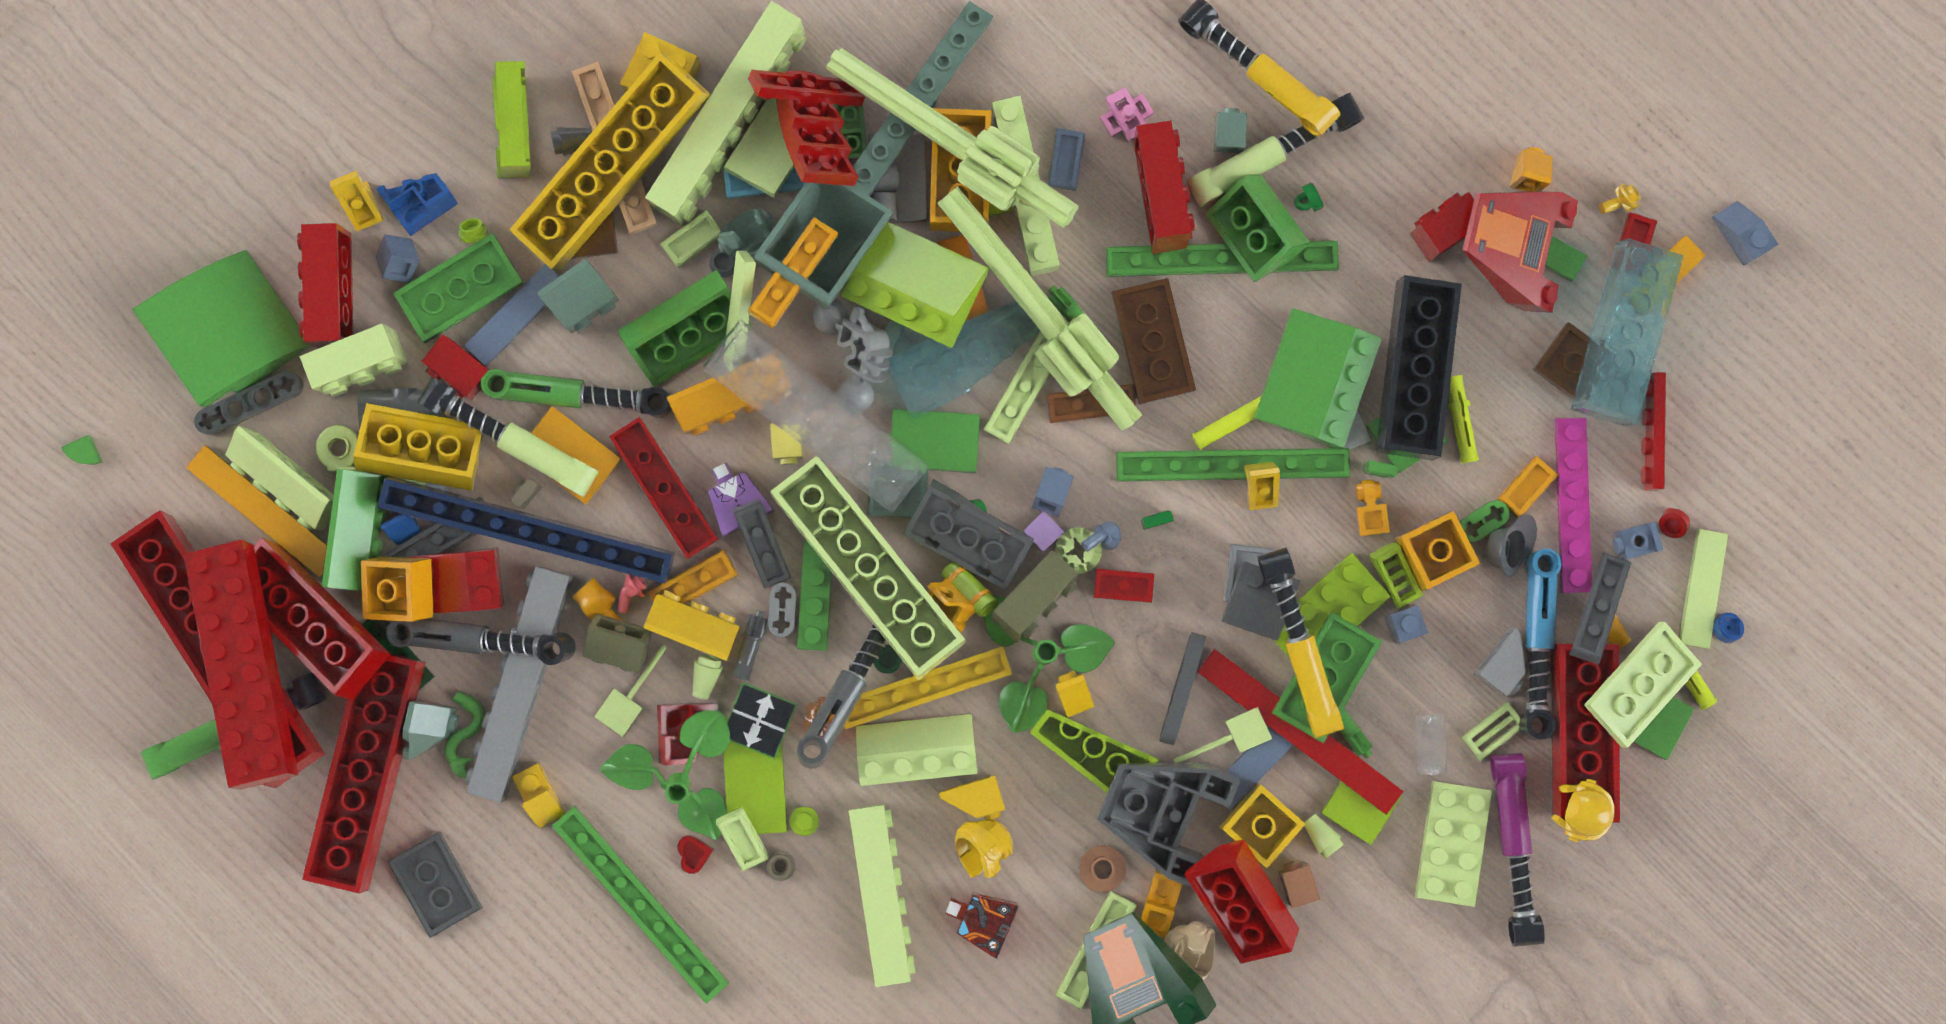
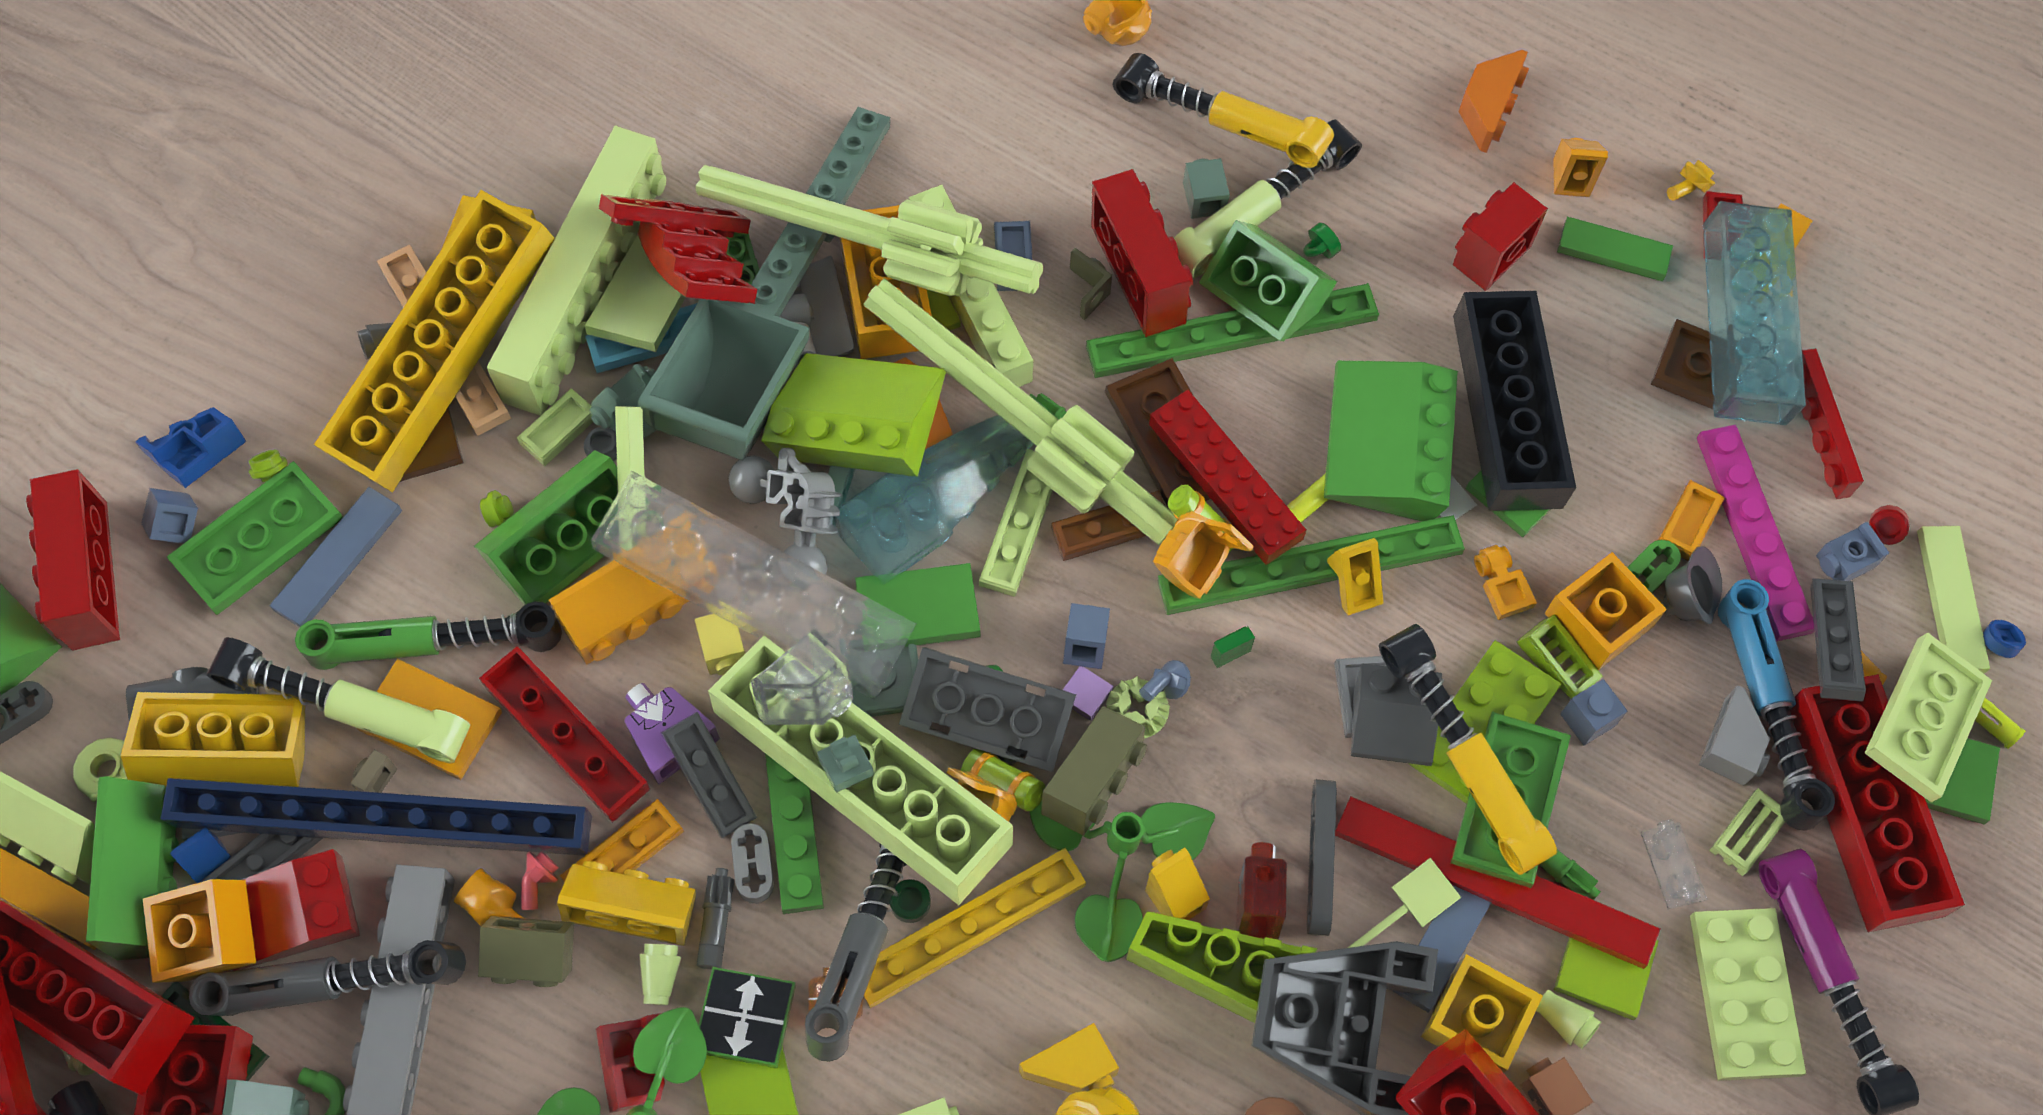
camera: 15 degrees left, 20 degrees down
yellowish green brick [299,324,409,397] -> none
yellow slope [329,170,383,232] -> none
red brick [421,334,490,400] -> none
lime piece [492,61,531,178] -> none
sand green slope [537,258,619,333] -> none
yellowish green piece [594,645,666,737] -> none
light orange tile [748,217,838,329] -> none
yellowish green slope [855,714,978,786] -> none
red plate [1093,569,1155,603] -> none
bright pink piece [1100,87,1154,142] -> none
bright green tile [1363,460,1398,479] -> none
neon yellow pin [1447,375,1479,464] -> none
red wedge [1463,191,1578,313] -> none
yellow helmet [1551,779,1614,842] -> none
sand blue slope [1712,201,1779,265] -> none
none -> lime plate [480,490,514,528]
none -> clear slope [751,629,854,725]
none -> sand green tile [817,735,874,793]
none -> olive bracket [1070,248,1112,320]
none -> red piece [1149,390,1307,565]
none -> light orange piece [1153,484,1254,599]
none -> clear red torso [1235,842,1287,940]
none -> orange slope [1458,50,1529,153]

